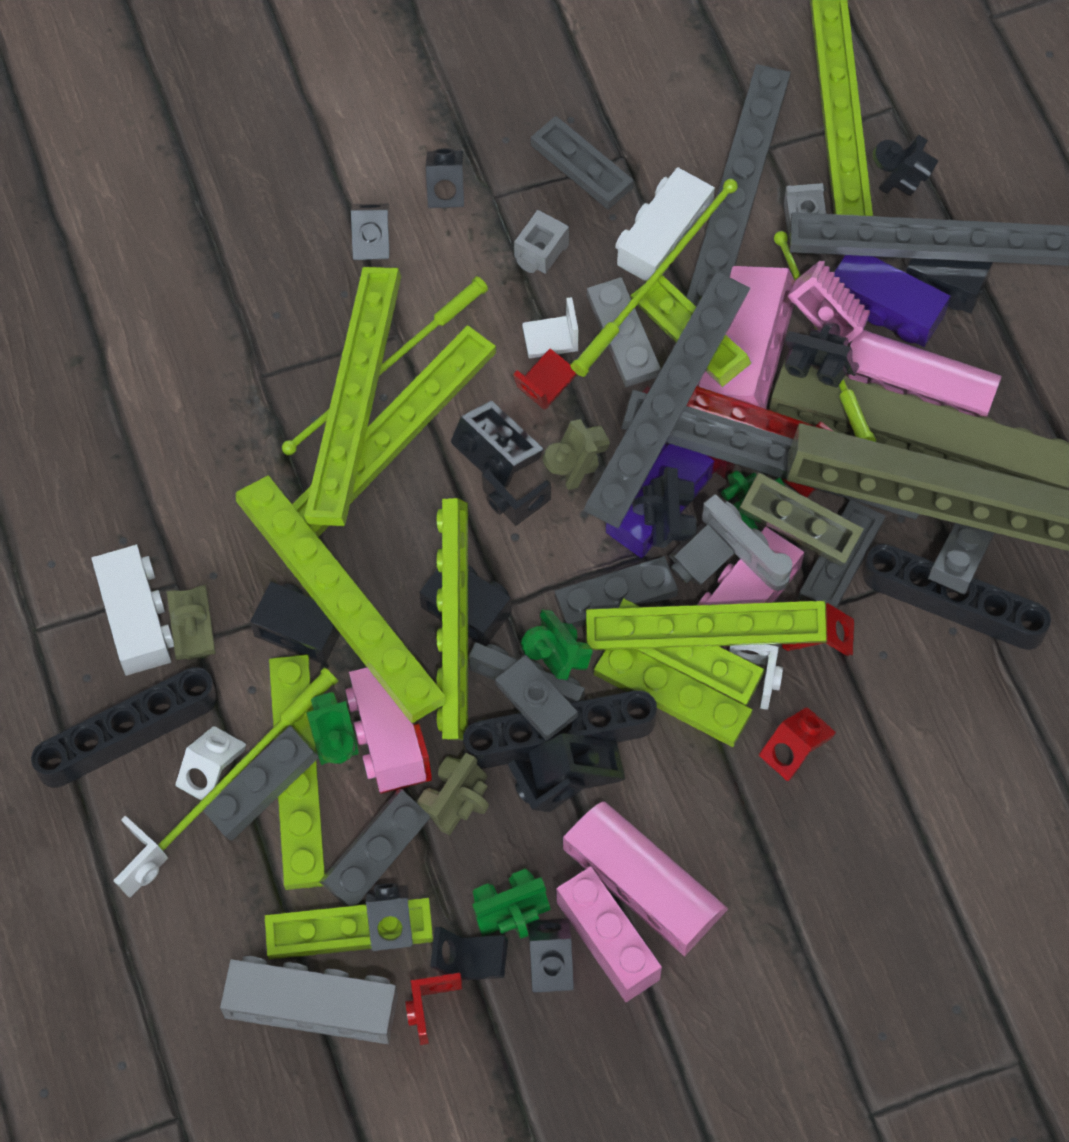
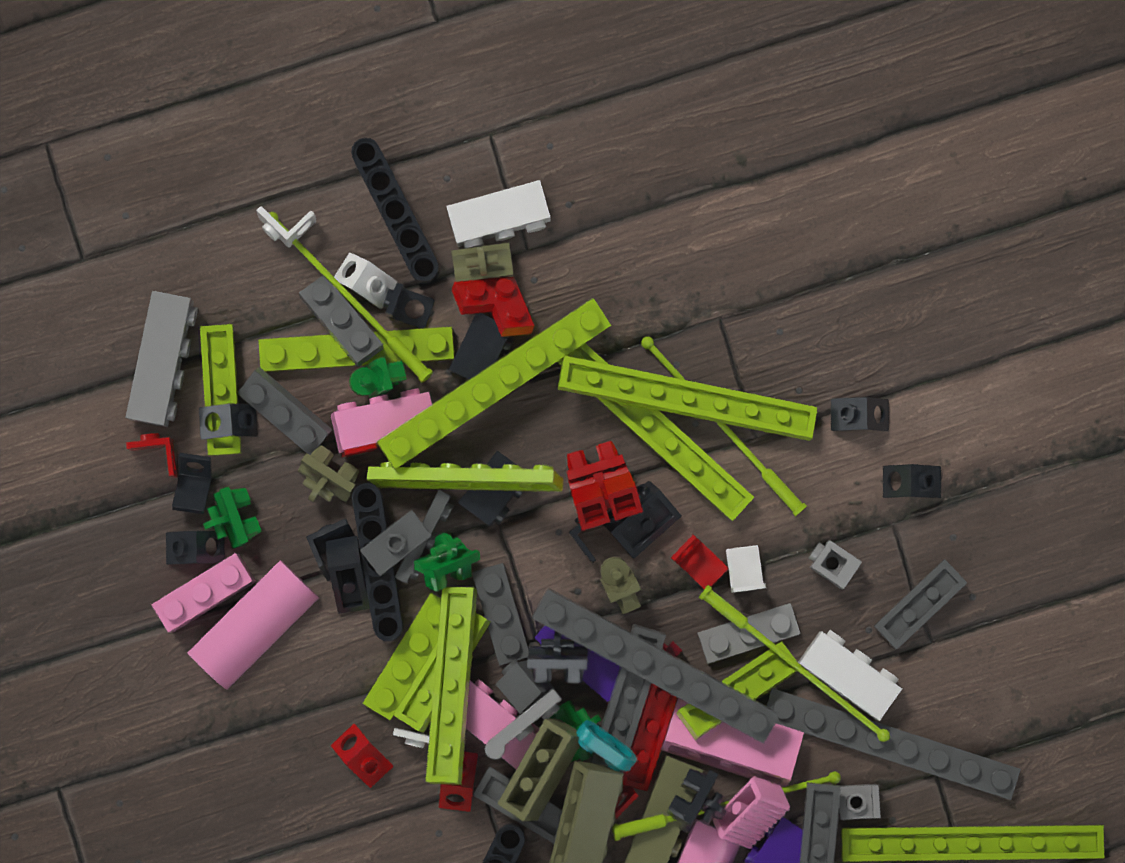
camera: 90 degrees right, 20 degrees up
none -> black bracket [383,282,435,329]
none -> red plate [451,276,534,337]
none -> red hips [566,441,643,531]
none -> teal plate [576,720,637,772]

